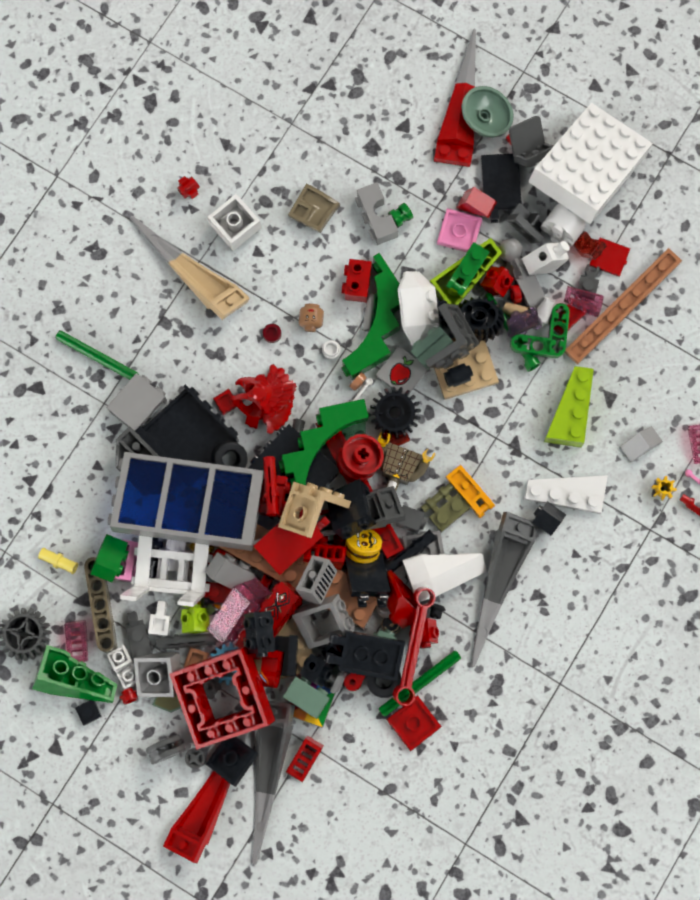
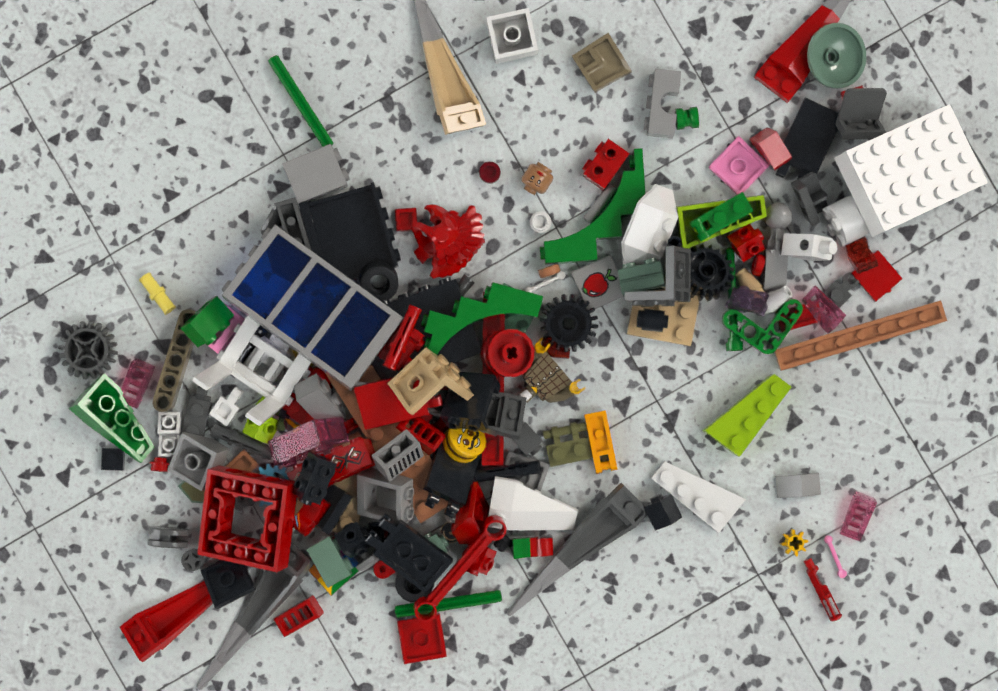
camera: 25 degrees right, 10 degrees up
none -> leg [513,537,554,559]

